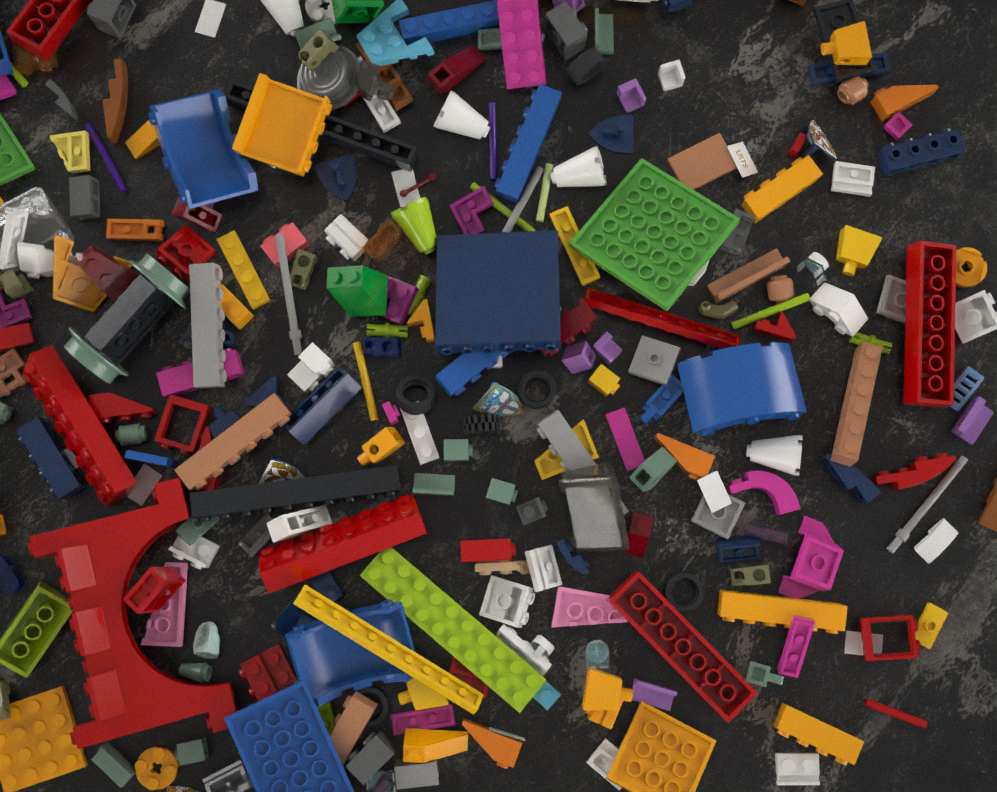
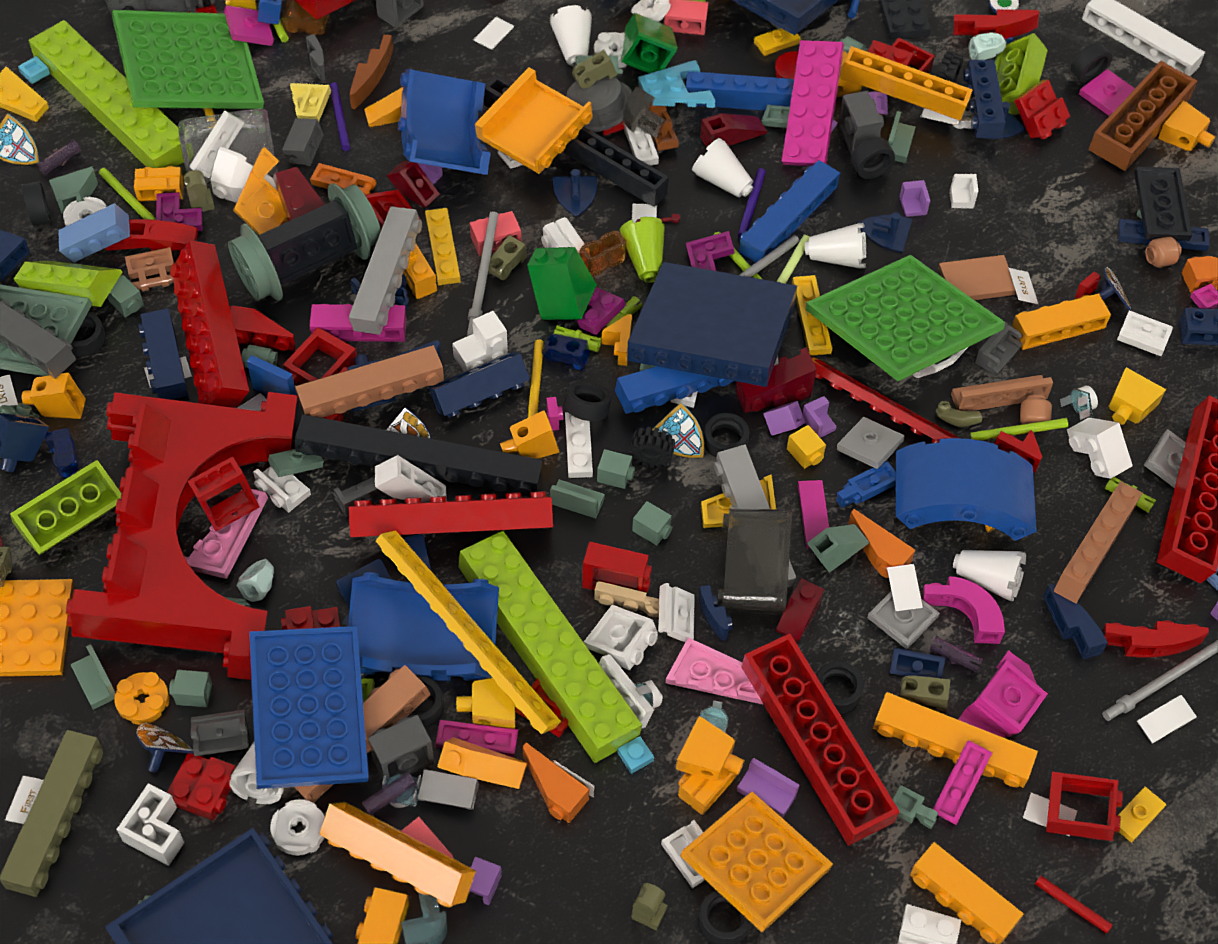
camera: 15 degrees right, 25 degrees down
dark grey bracket [516,497,548,526] -> none
light orange torso [821,21,872,65] -> none

